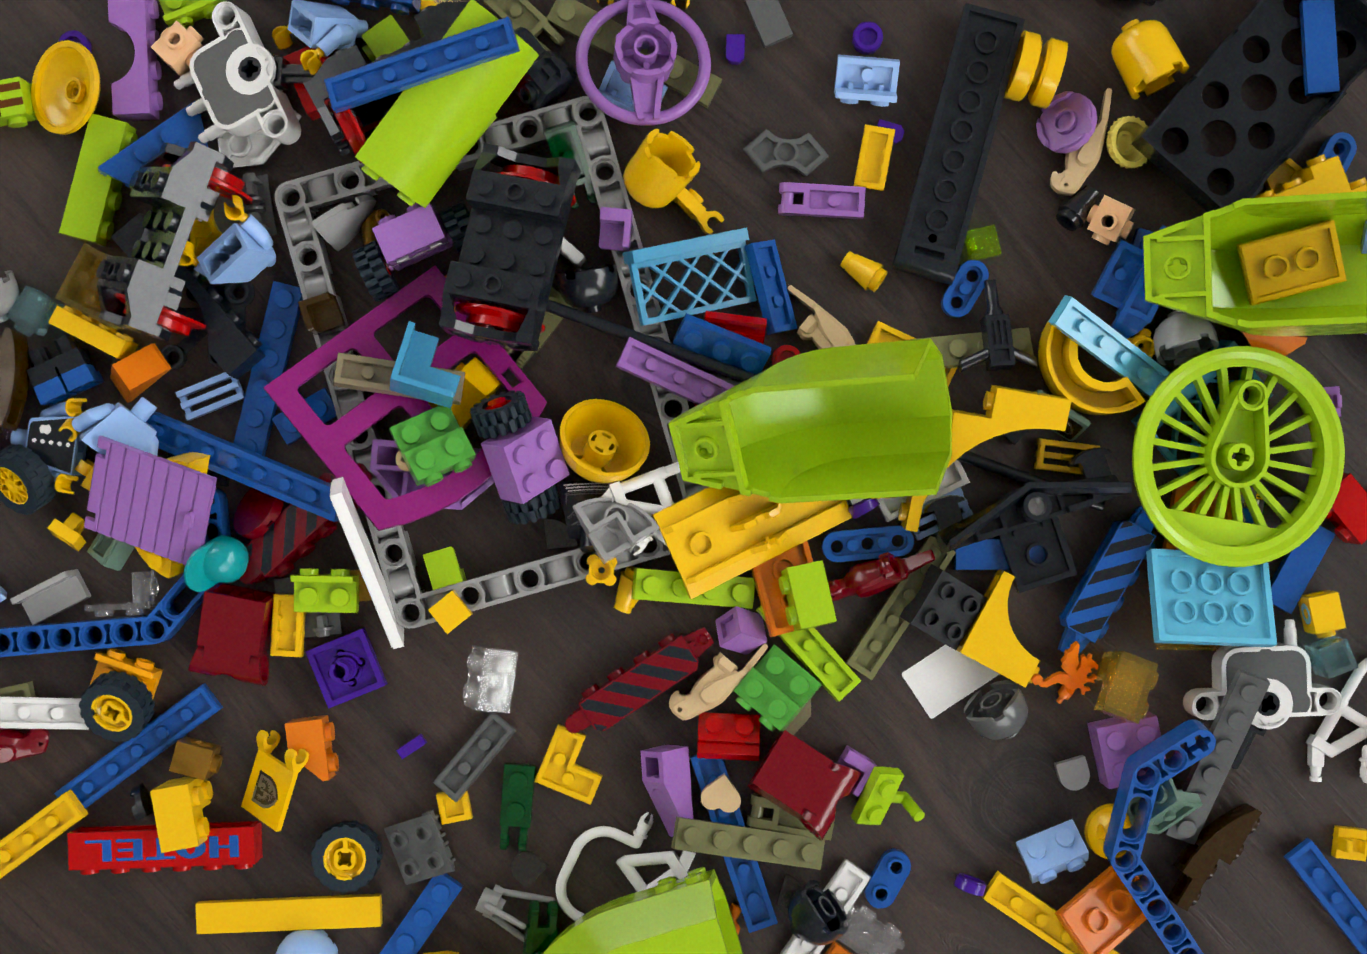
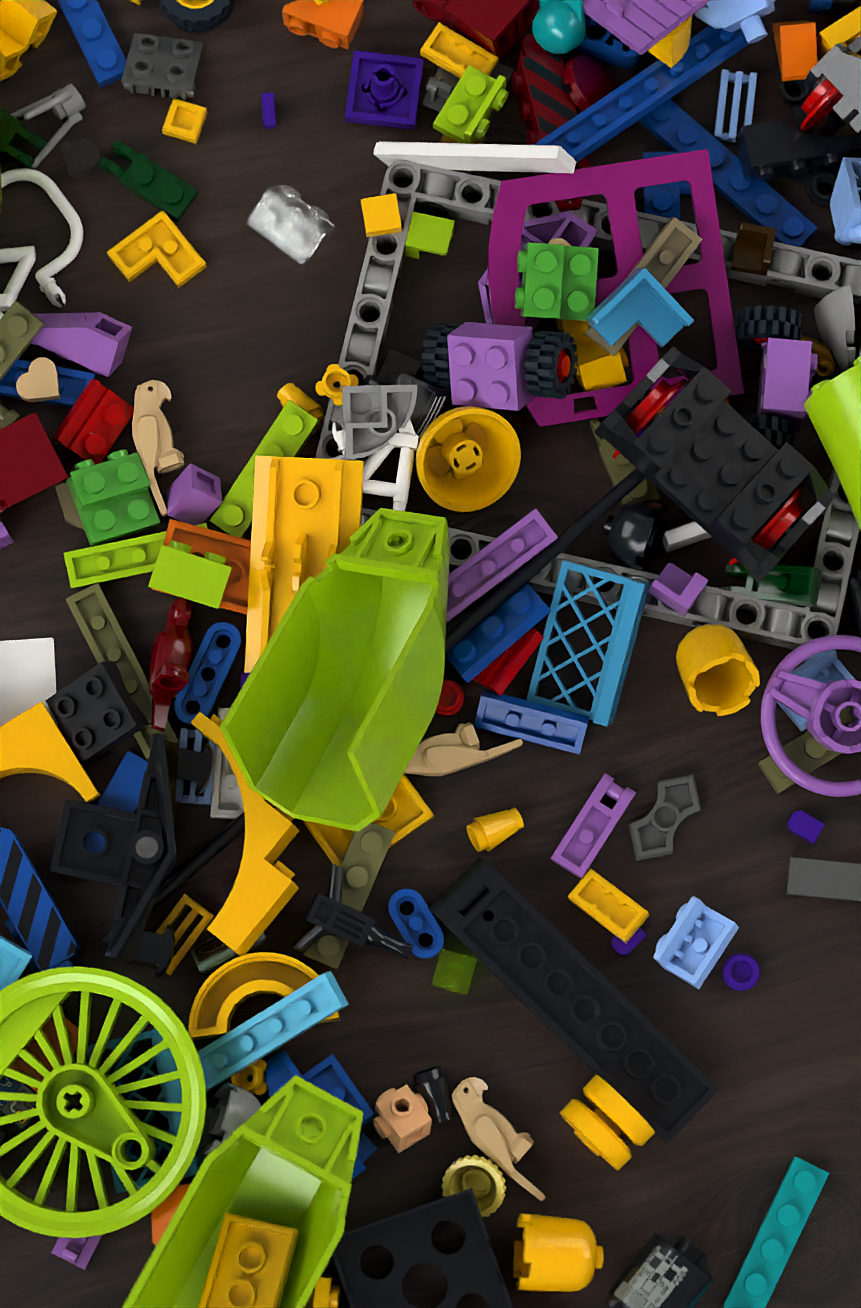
camera: 125 degrees right, 10 degrees down
dark grey tile [433,711,517,802] -> none
dark red hinge [565,626,714,734] -> none
yellow plate [673,188,724,235] -> none
medium lavender tile [1036,91,1097,154] -> none

